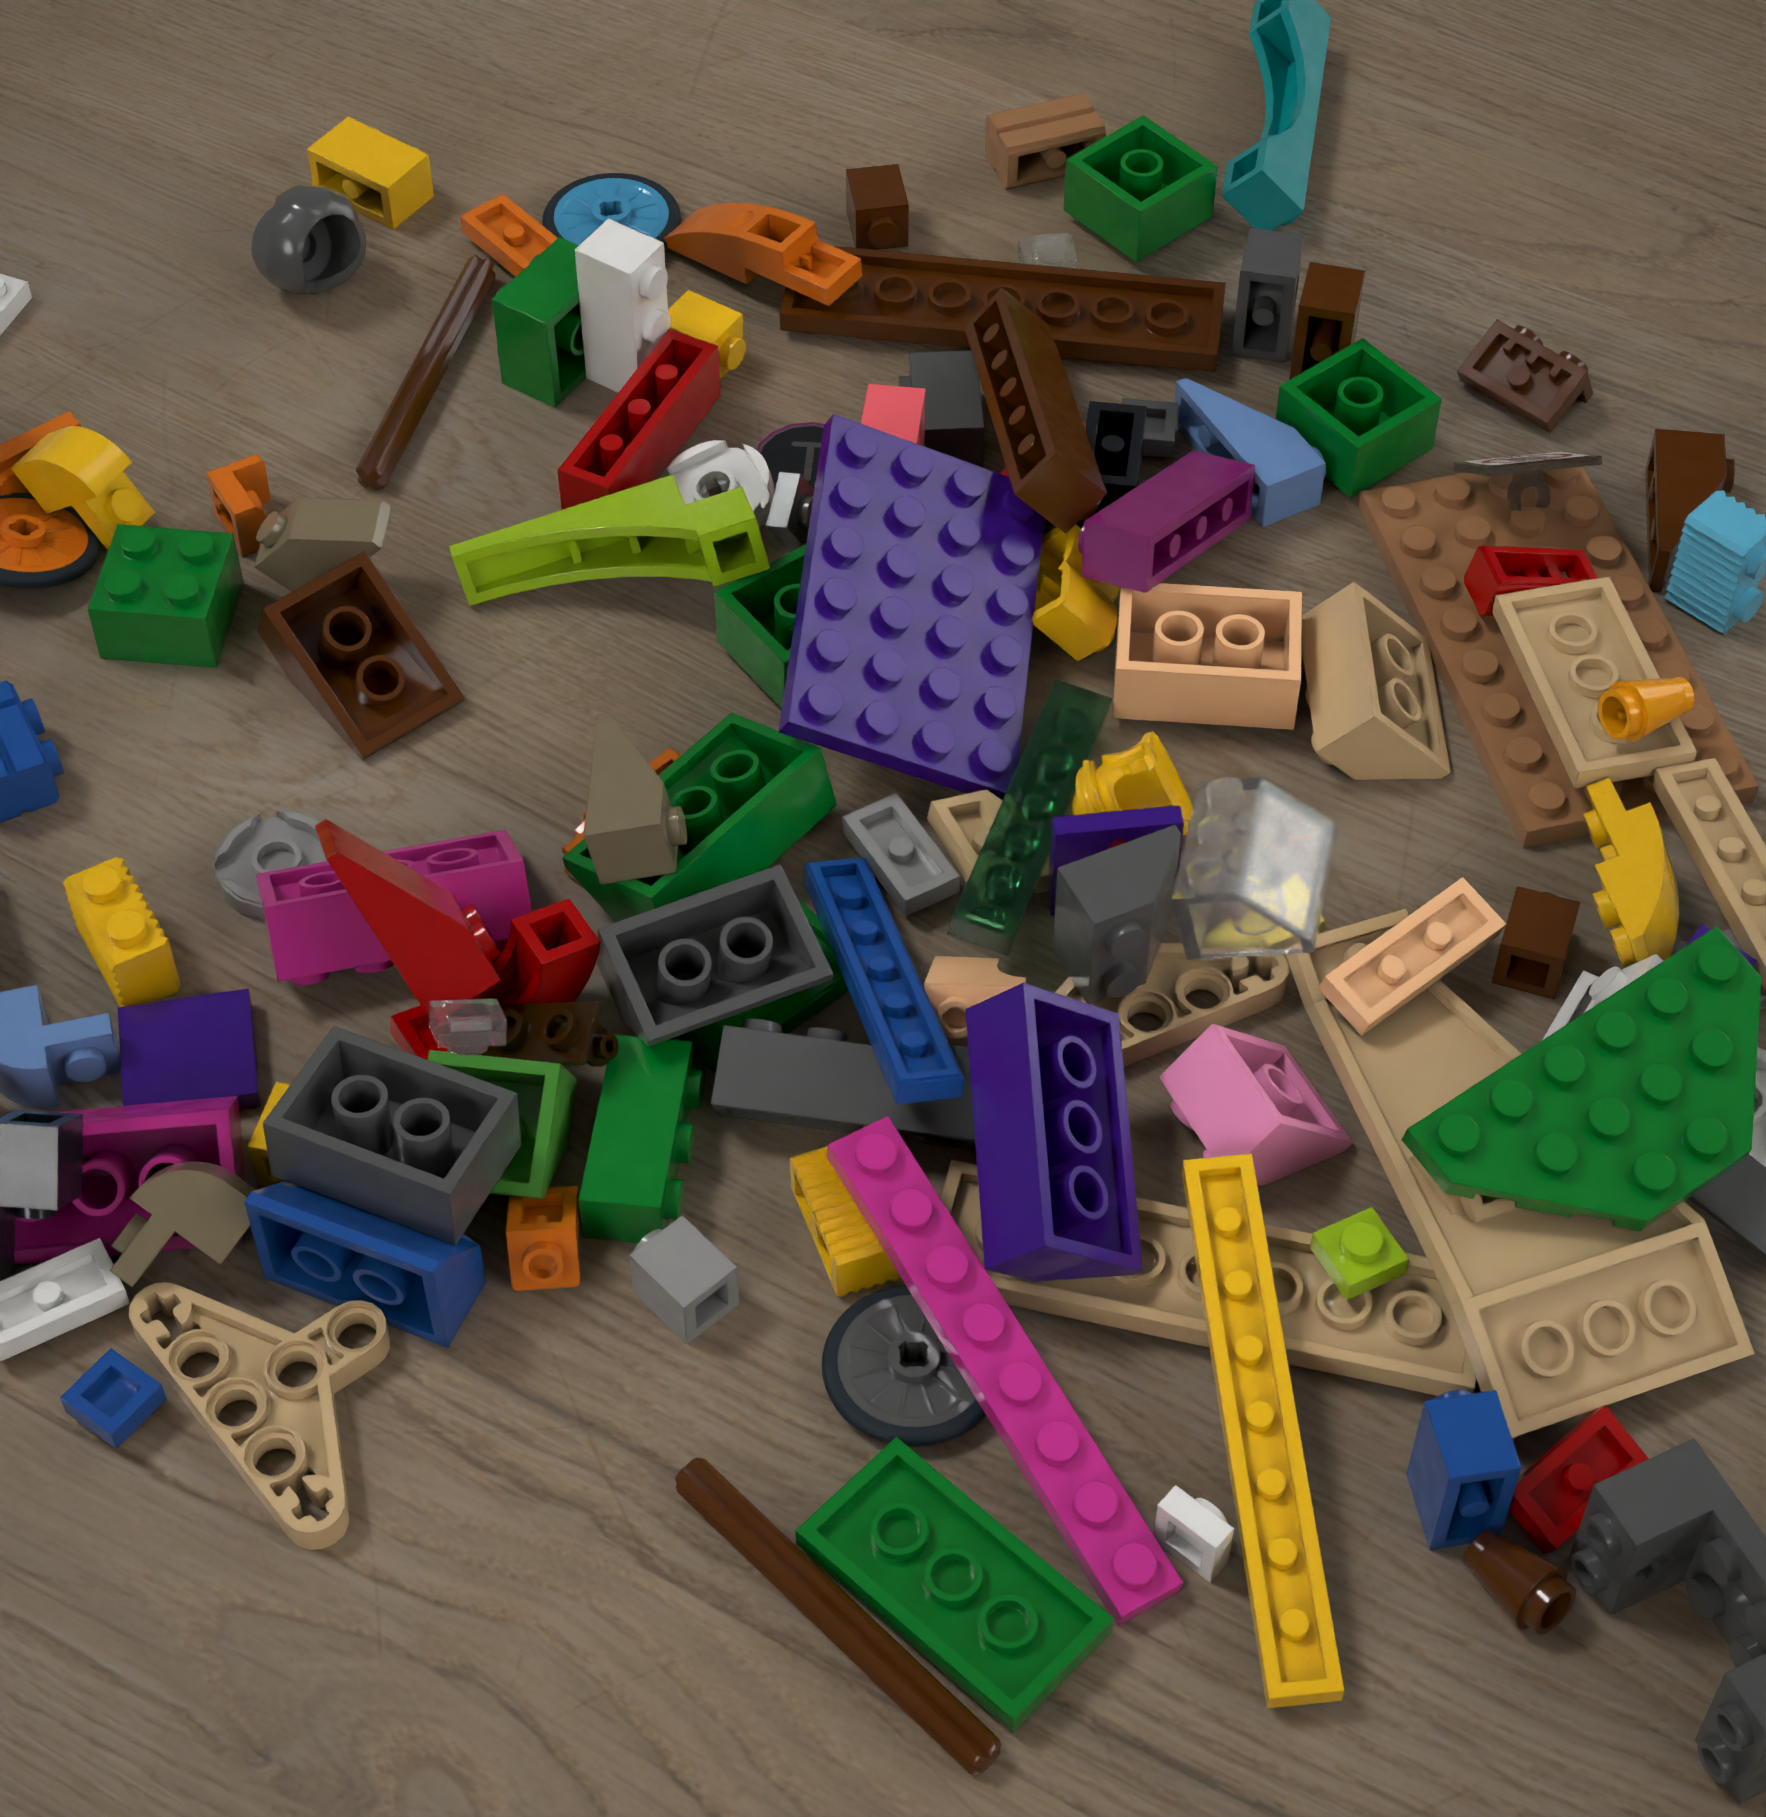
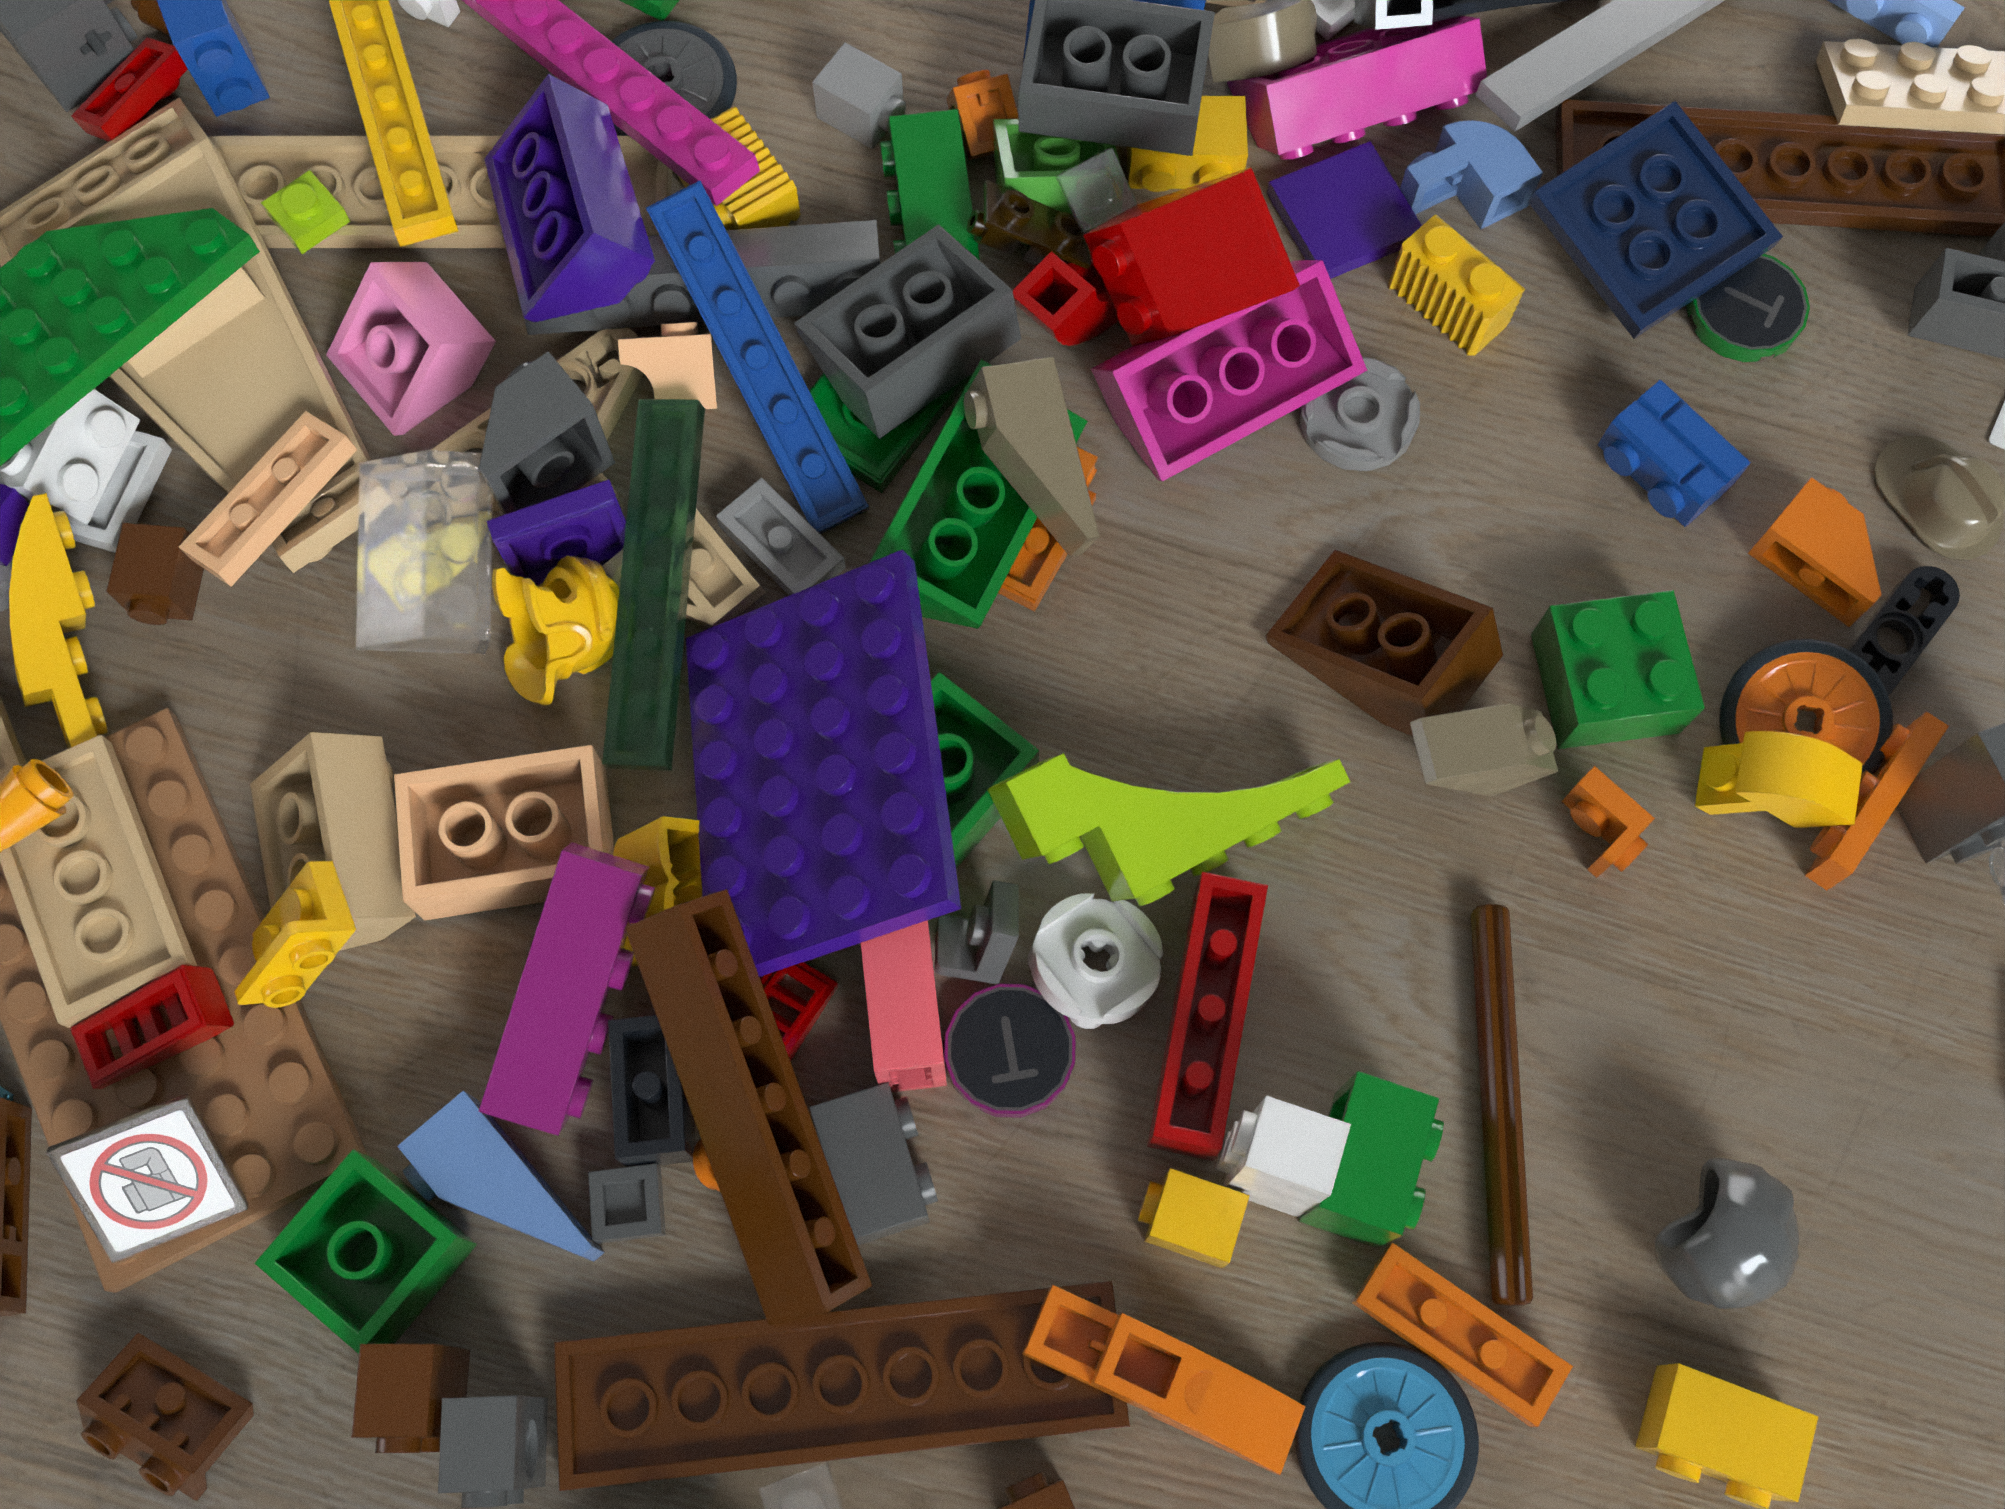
camera: 165 degrees right, 20 degrees up
none -> yellow bracket [234,861,356,1008]

